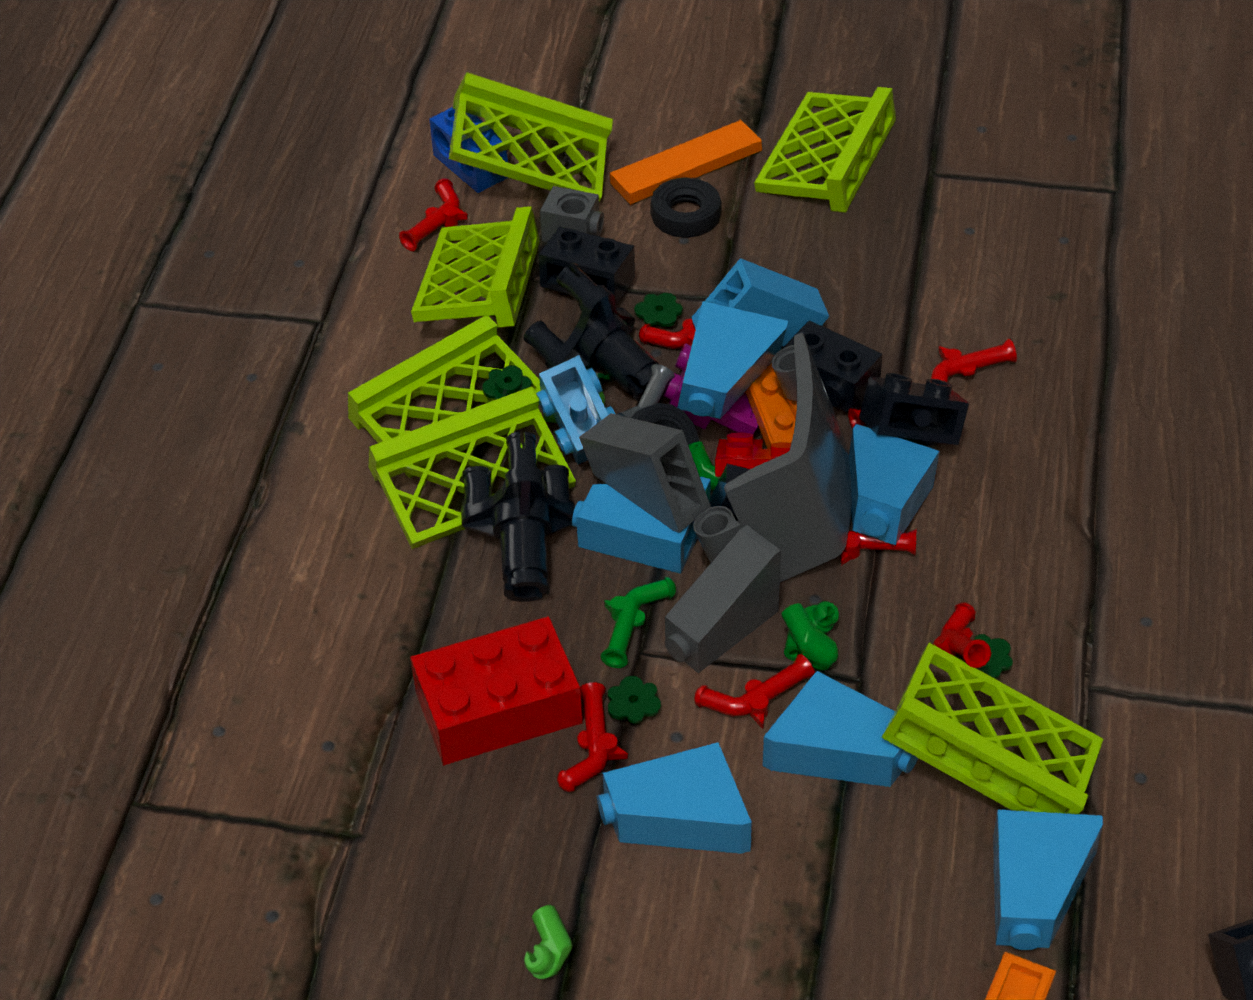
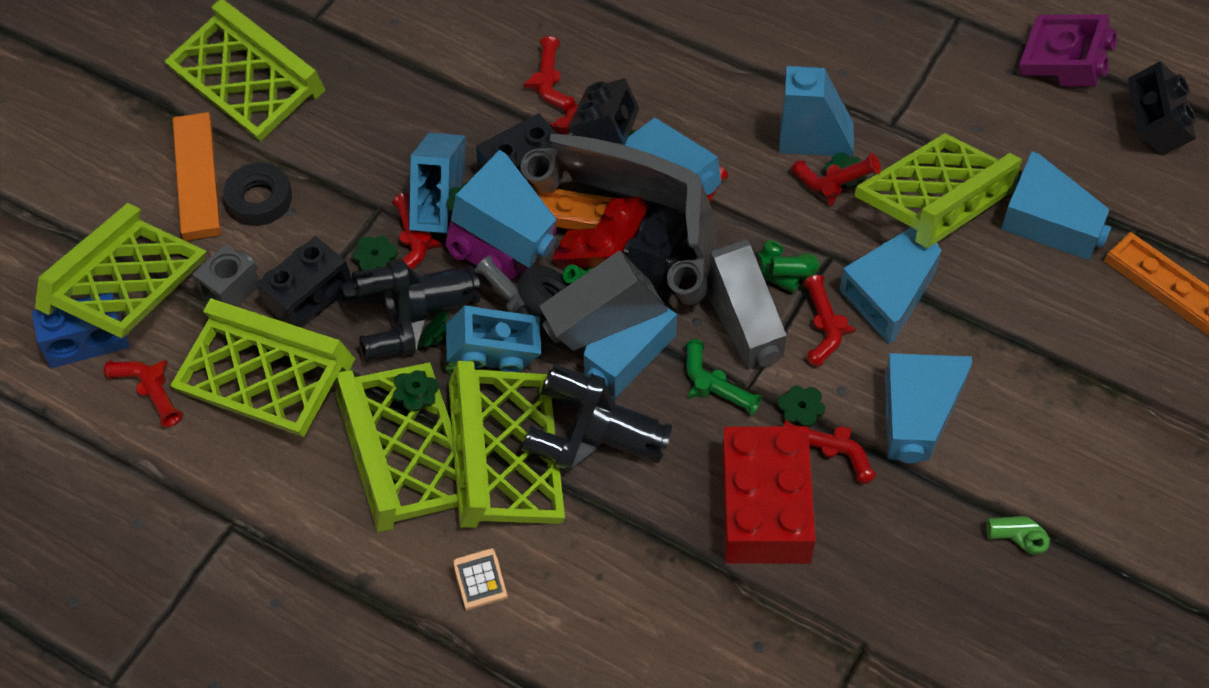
camera: 70 degrees left, 10 degrees up
none -> slope [453,549,508,611]
none -> dark azure slope [779,66,854,157]

